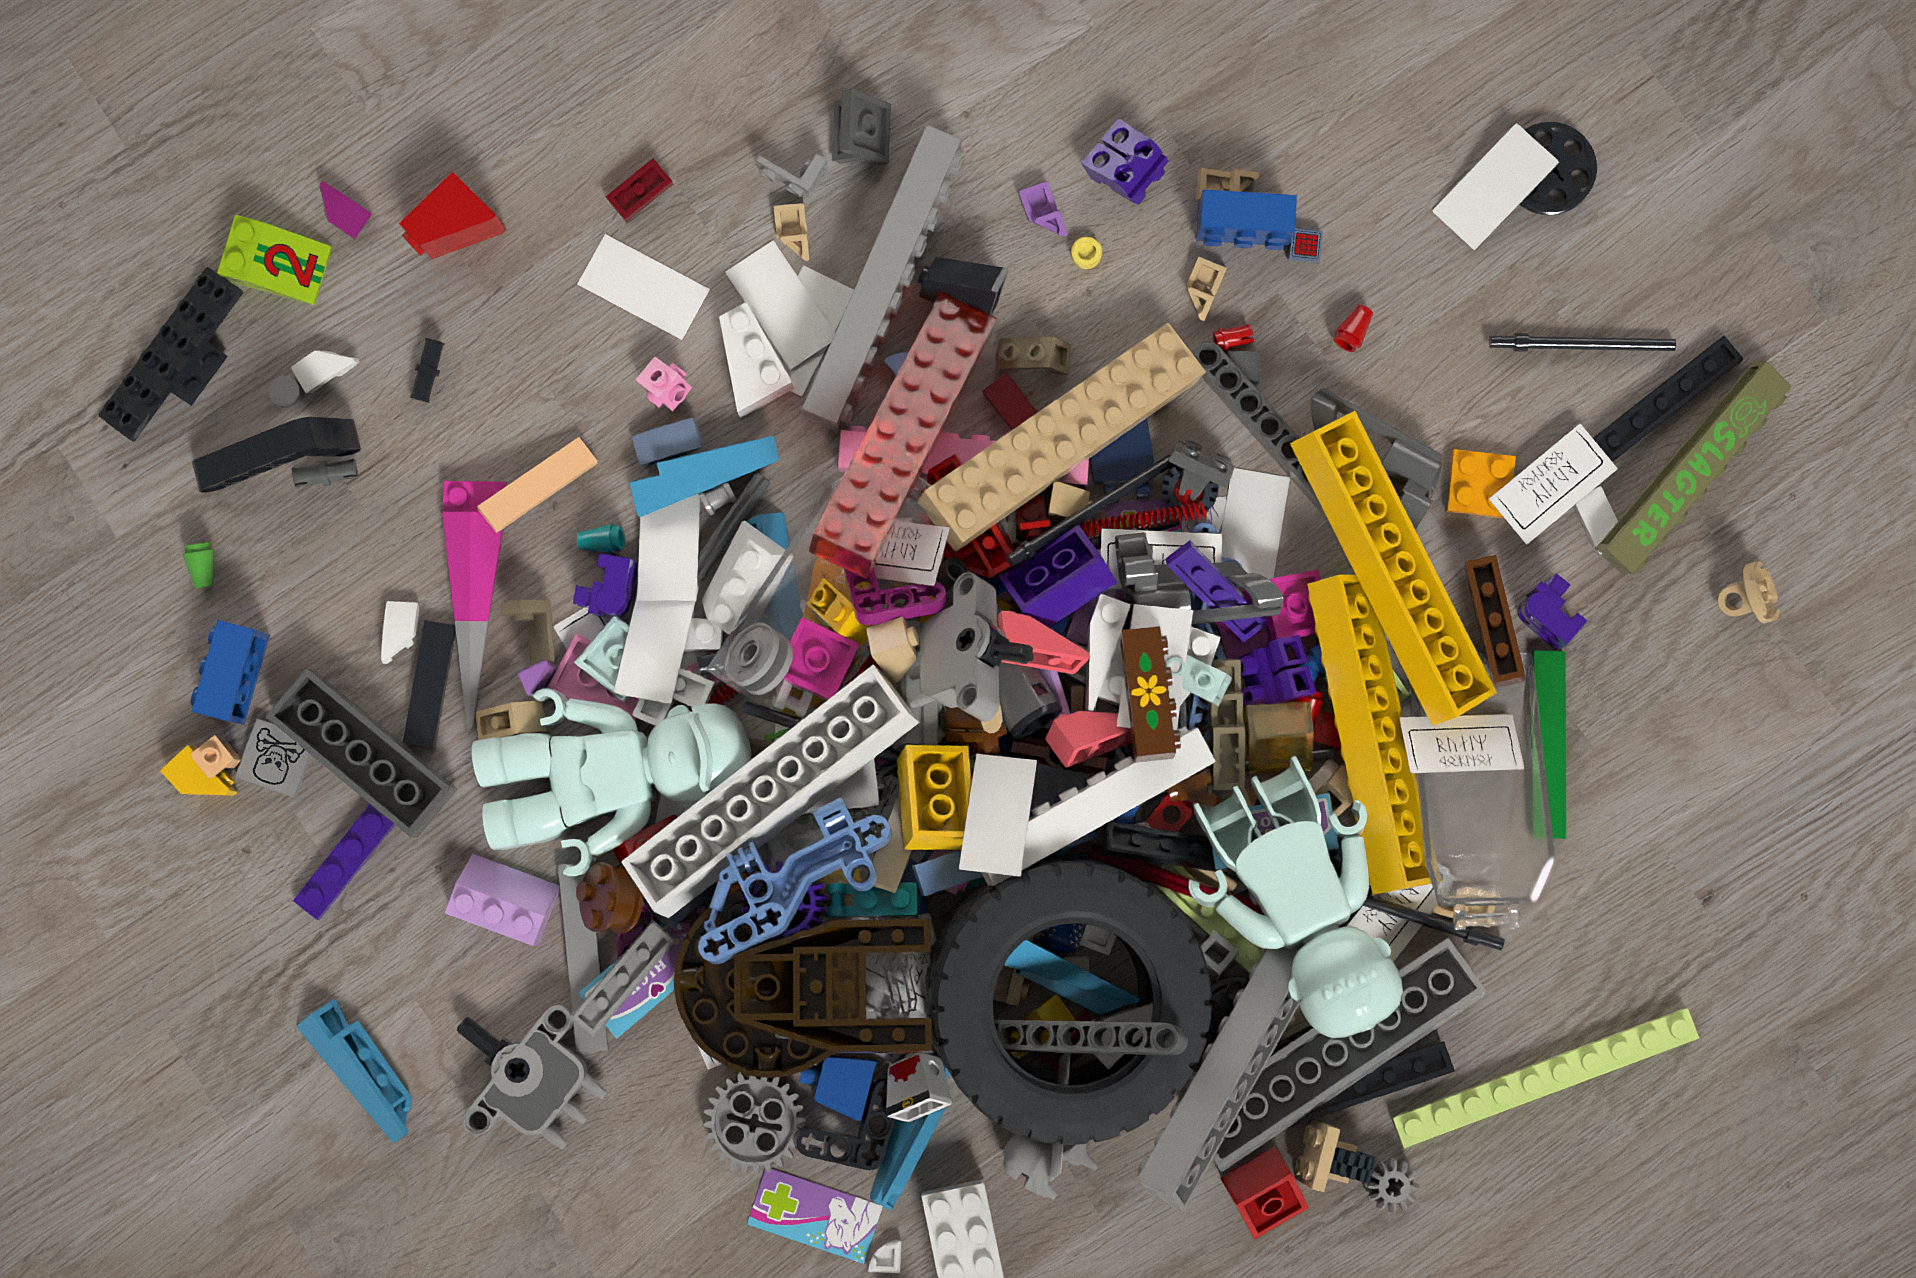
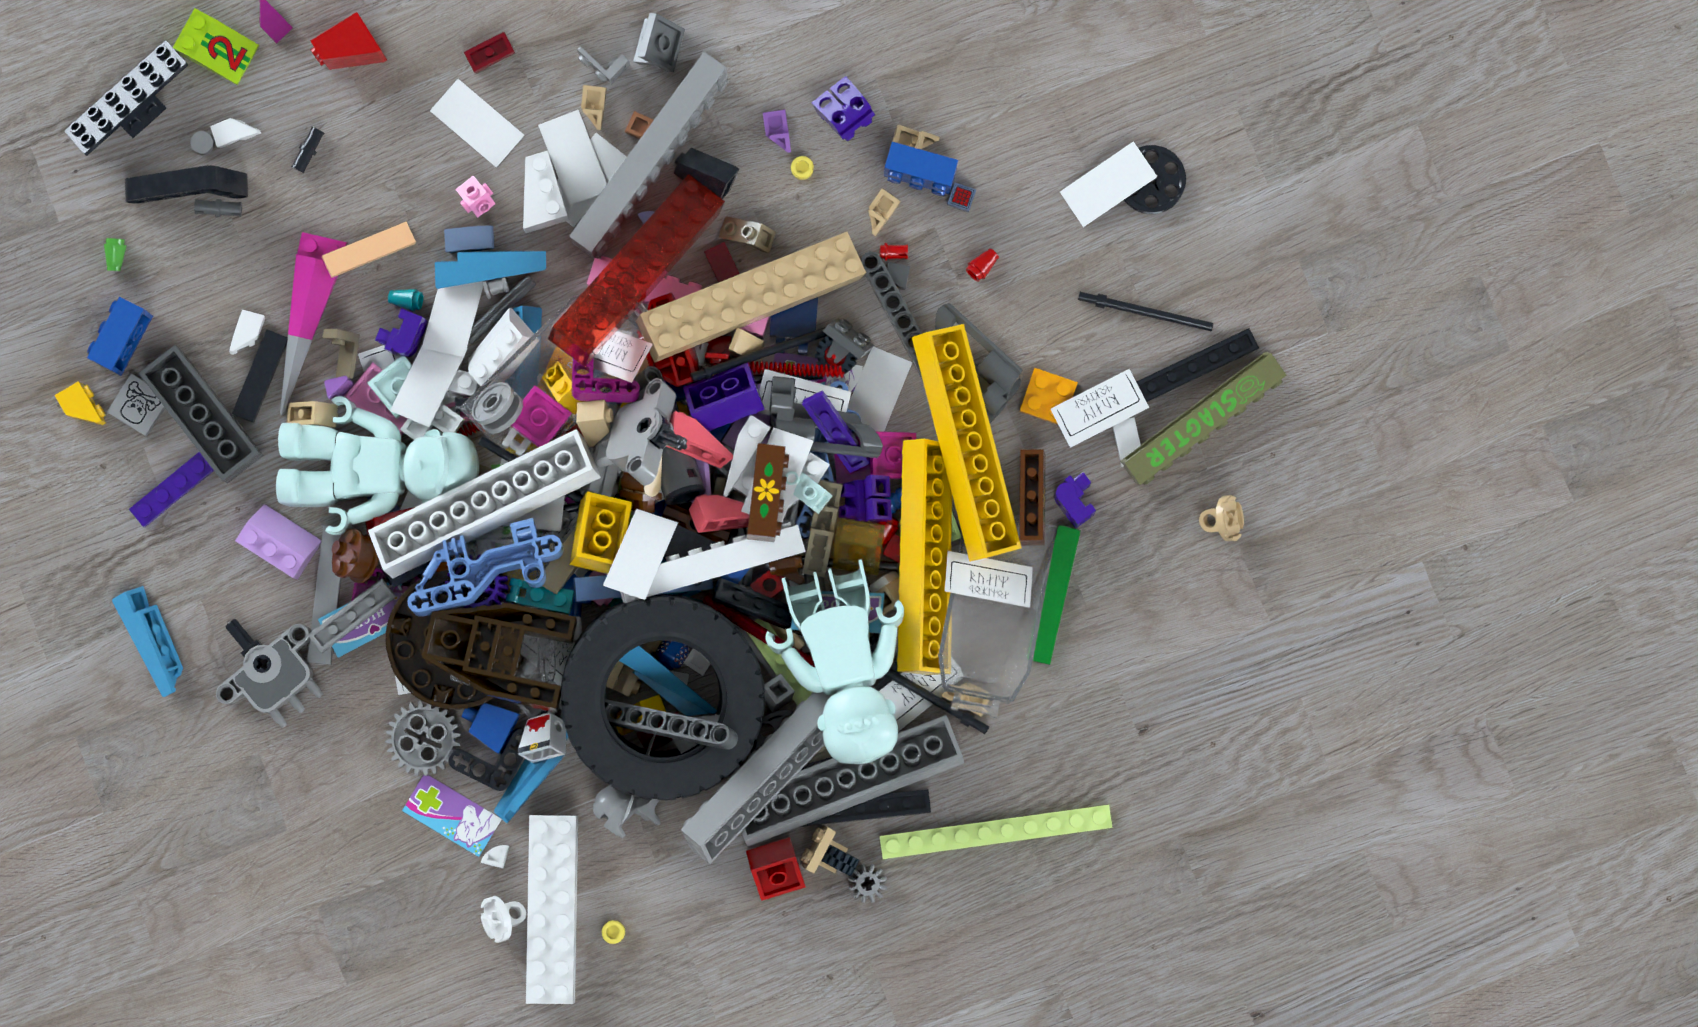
camera: 10 degrees right, 0 degrees up
light nougat bracket [191,735,242,778] -> none
none -> nougat tile [625,111,654,139]

